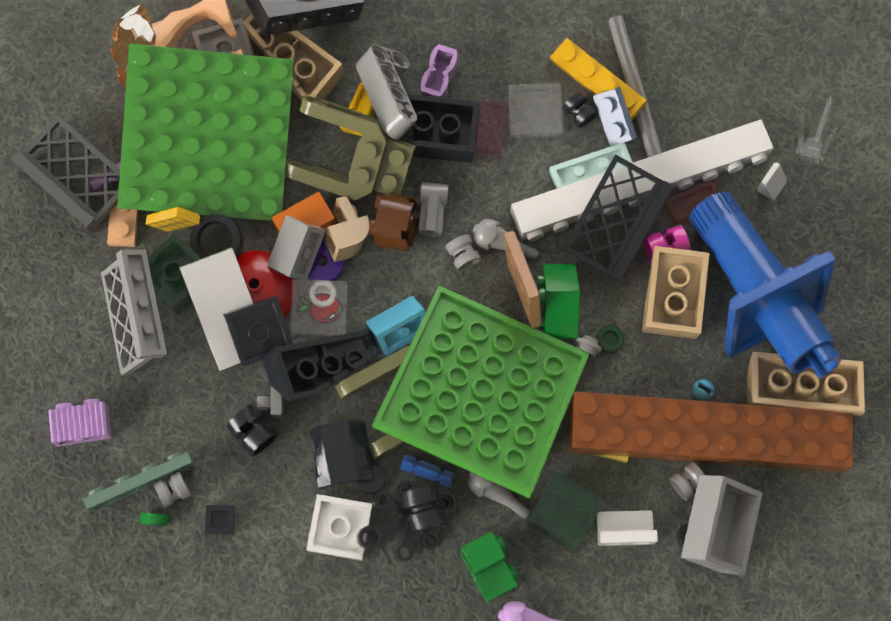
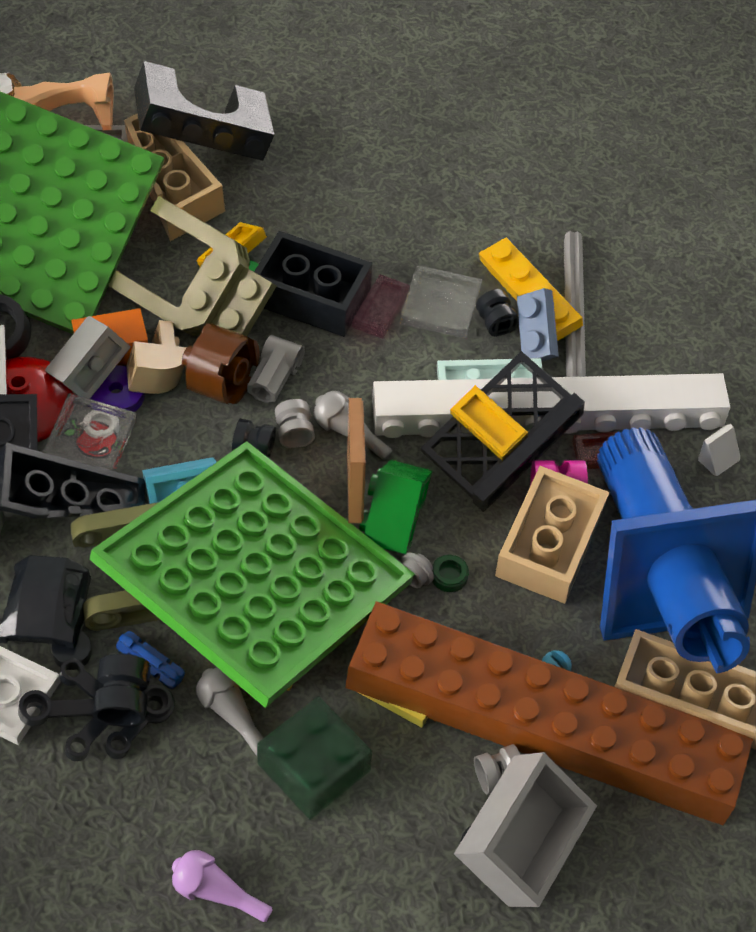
camera: 15 degrees right, 20 degrees down
light grey beam [355,44,417,140] -> none
lavender brick [421,44,457,98] -> none
green brick [460,532,519,604] -> none
white panel [596,510,657,546] -> none
none -> black wheel [232,418,276,458]
none -> yellow tile [450,385,528,461]

